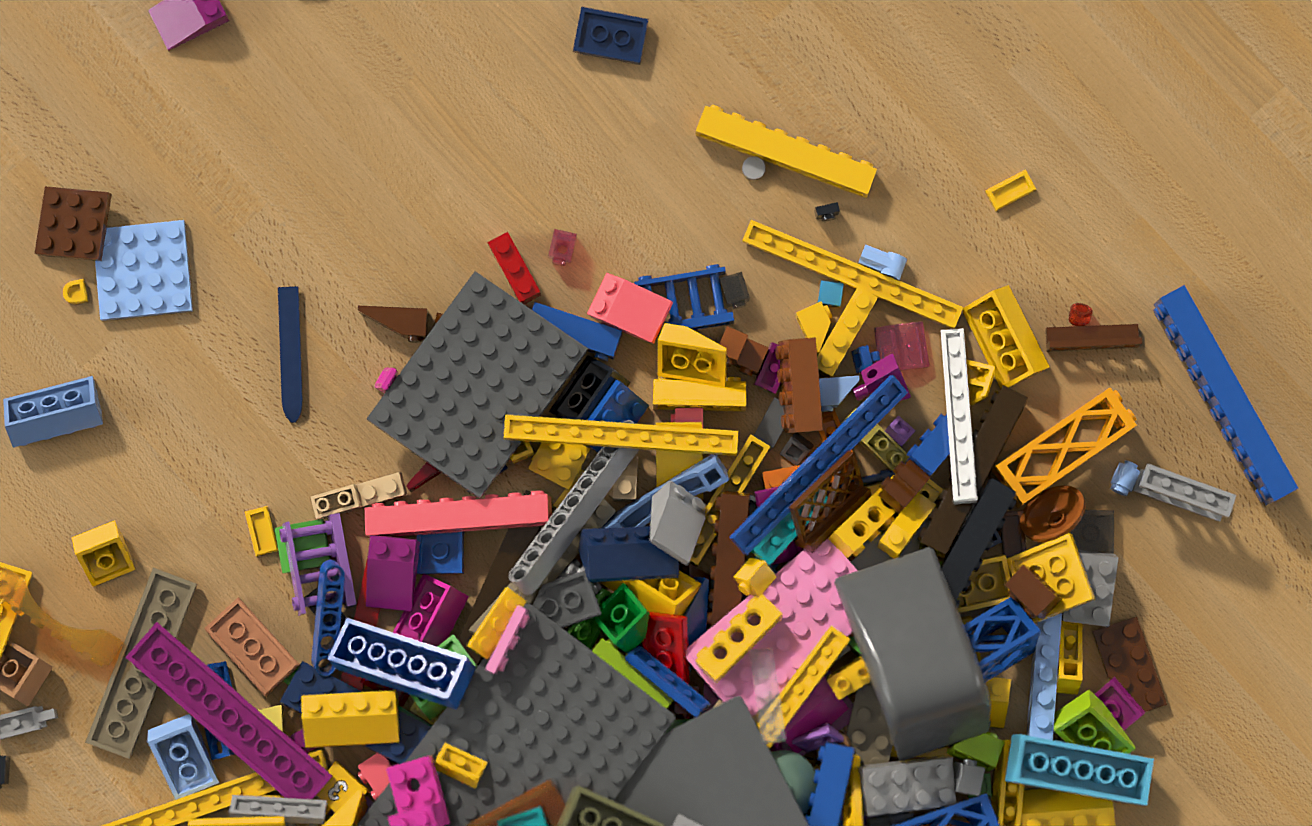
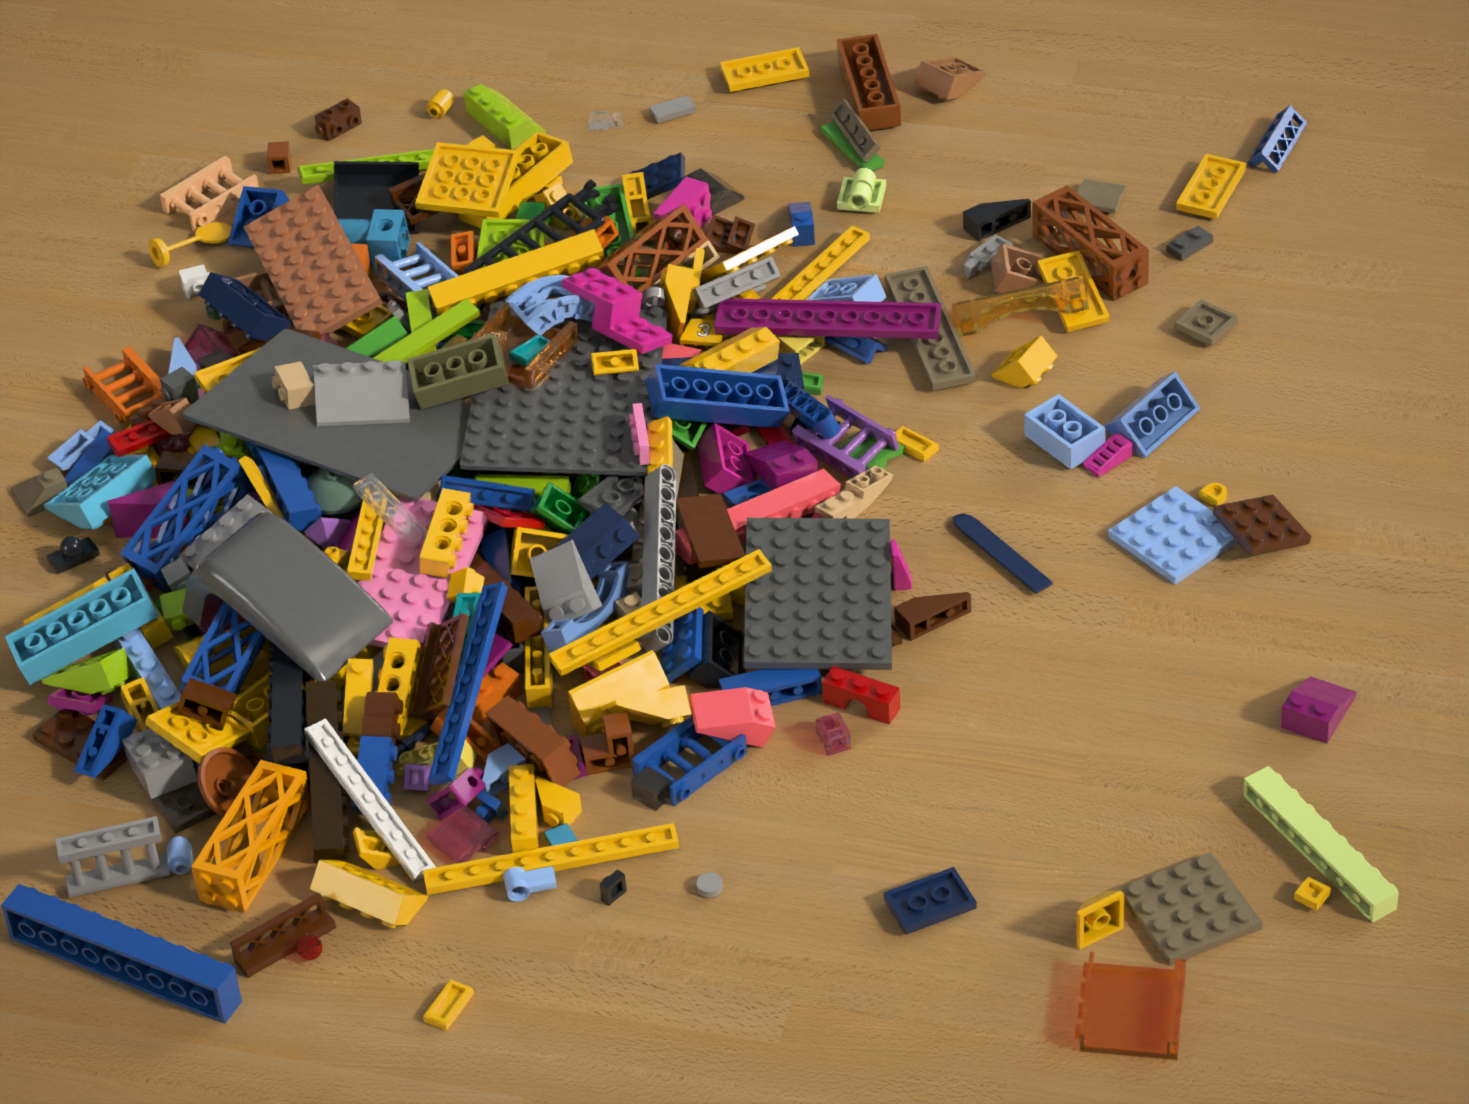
camera: 150 degrees right, 40 degrees down
nougat tile [204,597,300,697] -> none
yellow brick [695,105,877,198] -> none
none -> blue slope [73,704,138,778]
none -> reddish brown tile [676,494,745,568]
none -> light blue brick [1024,394,1105,469]
none -> dark pink slope [1083,433,1132,477]

